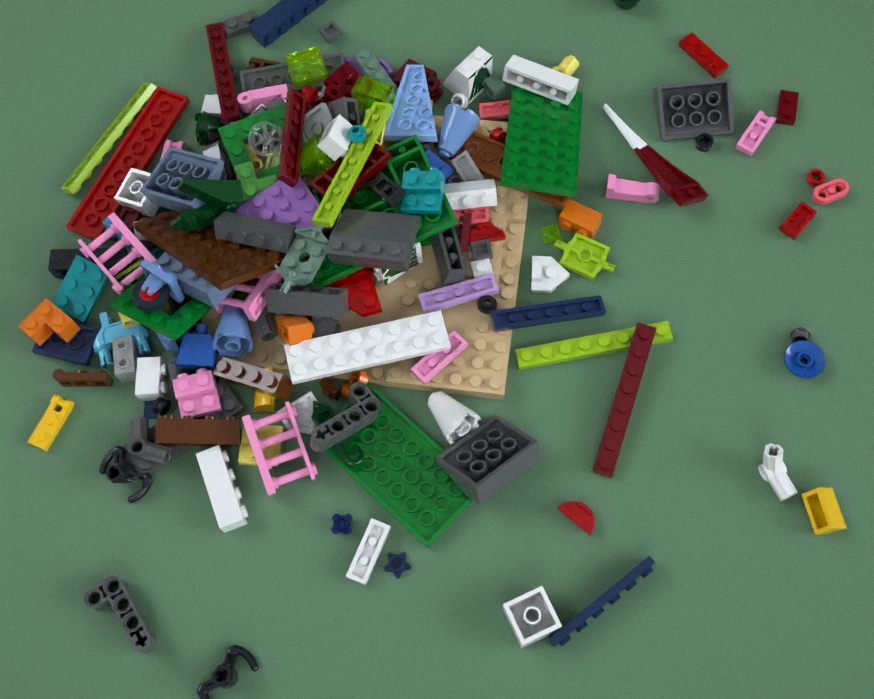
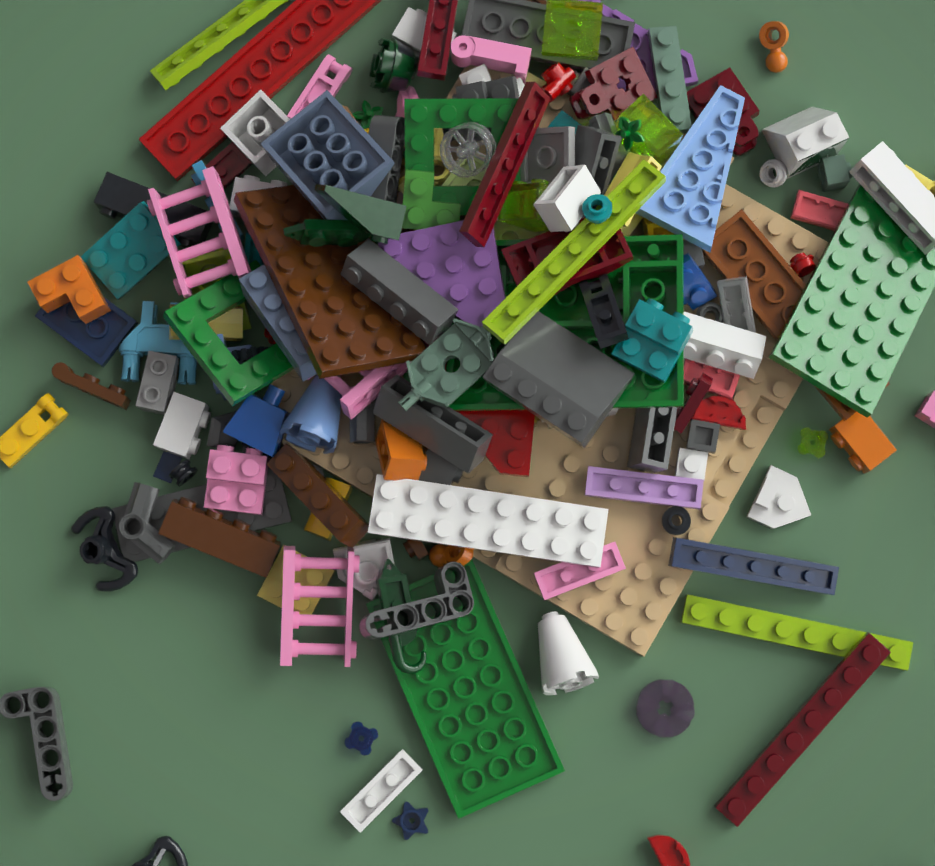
camera: 15 degrees right, 15 degrees up
plate [132,259,185,312] -> none
white brick [196,445,249,533] -> none
dark grey slope [435,414,540,505] -> none
medium blue cone [437,103,480,159] -> none
lime plate [554,232,616,281] -> none
none -> green plant [615,116,645,151]
none -> clear purple plate [636,680,695,737]
none -> orange plate [759,21,789,73]

